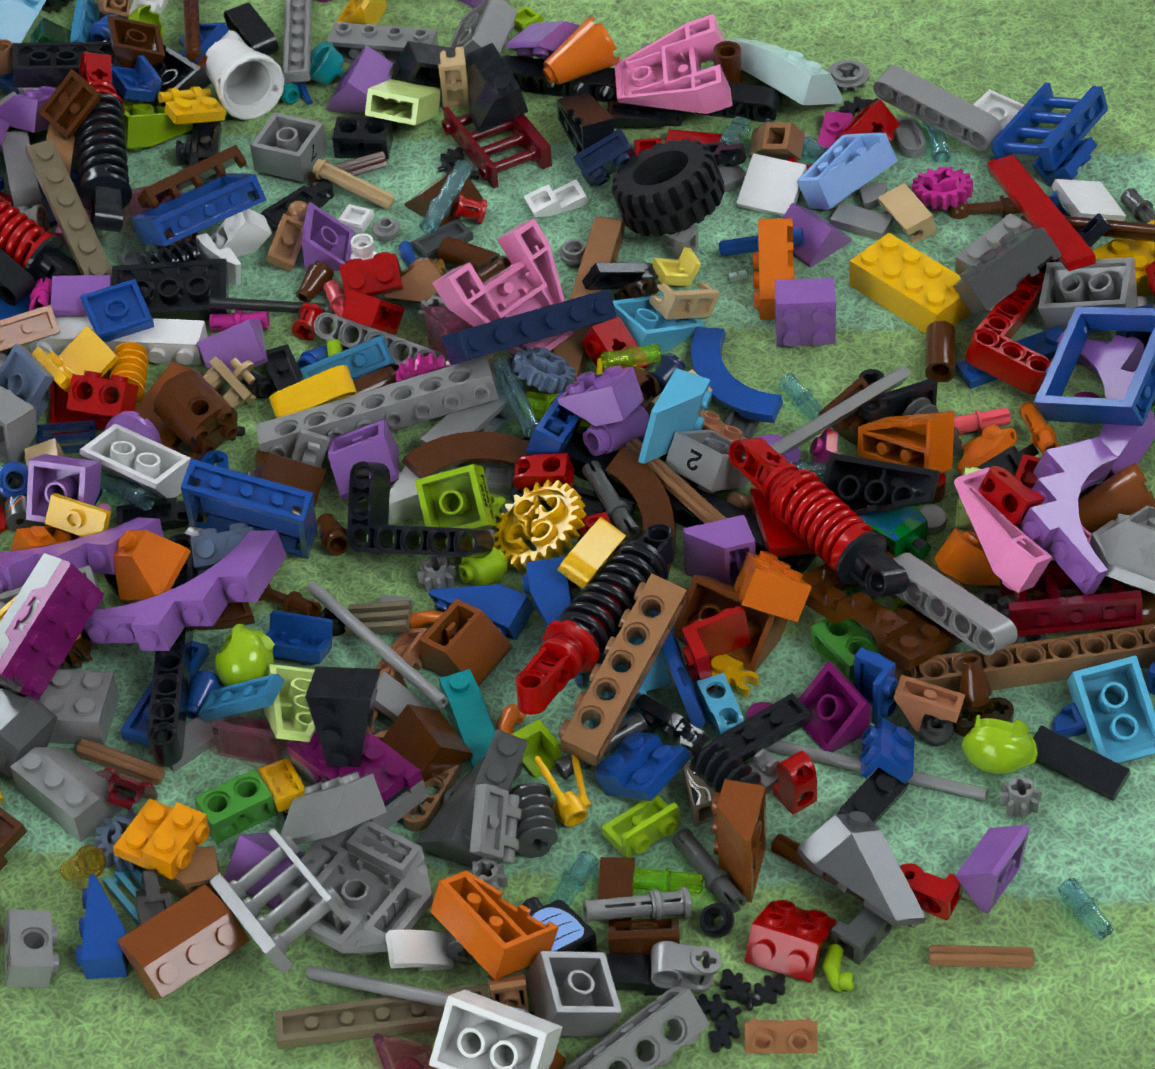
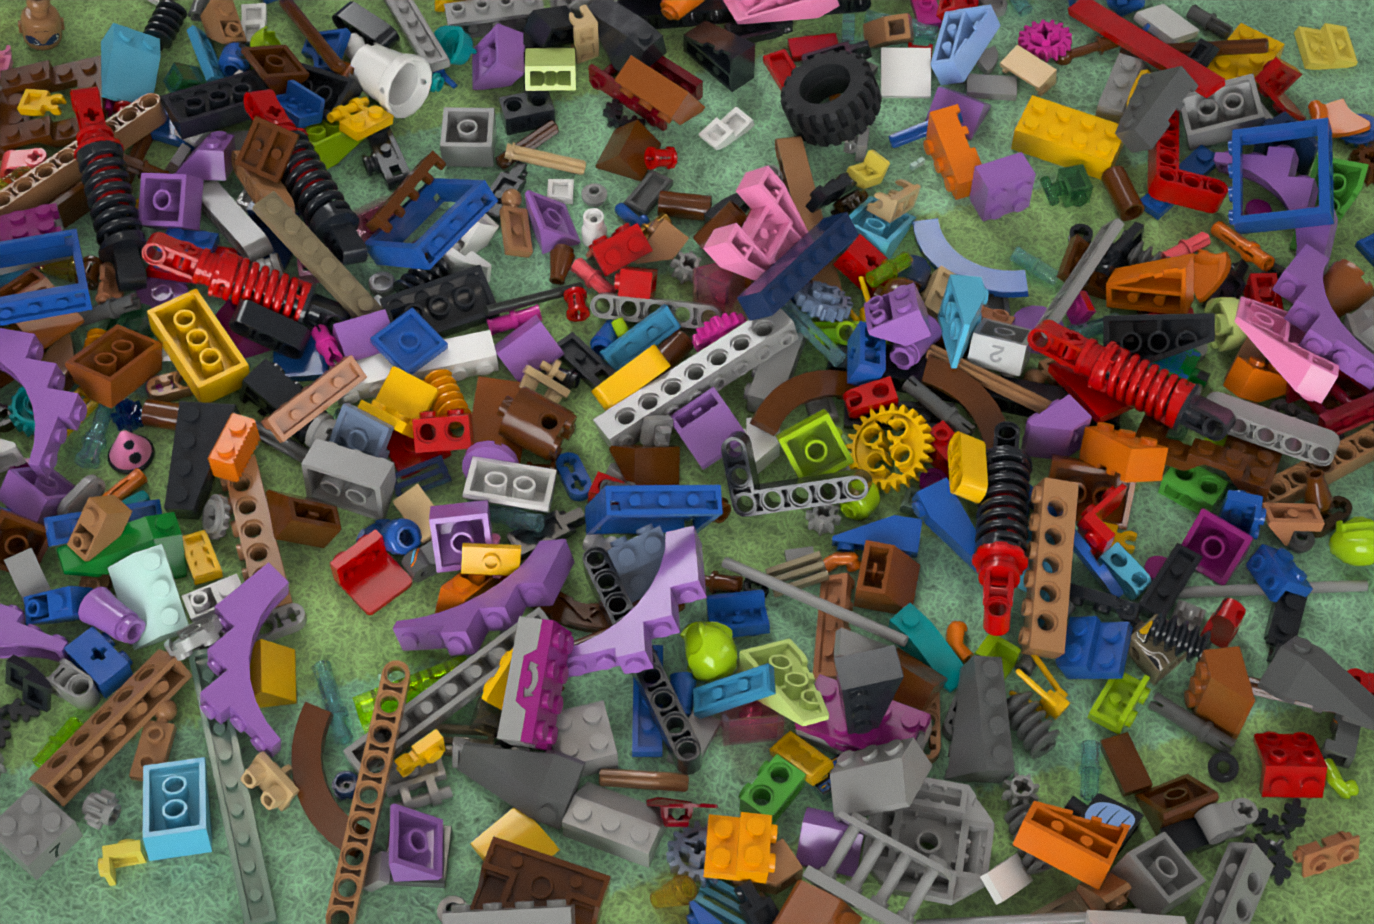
camera: 25 degrees left, 10 degrees up
orange slope [113,530,191,604] -> none
clear light blue pin [419,160,473,235] -> none
light grey plate [470,783,522,865] -> none
dark blue bracket [573,128,637,187] -> none
light grey pin [583,886,691,922] -> none
clear neon green axle [633,867,703,894] -> none
red leg [979,466,1045,525] -> none
none -> dark orange slope [614,55,705,125]
none -> clear green brick [1040,164,1093,207]

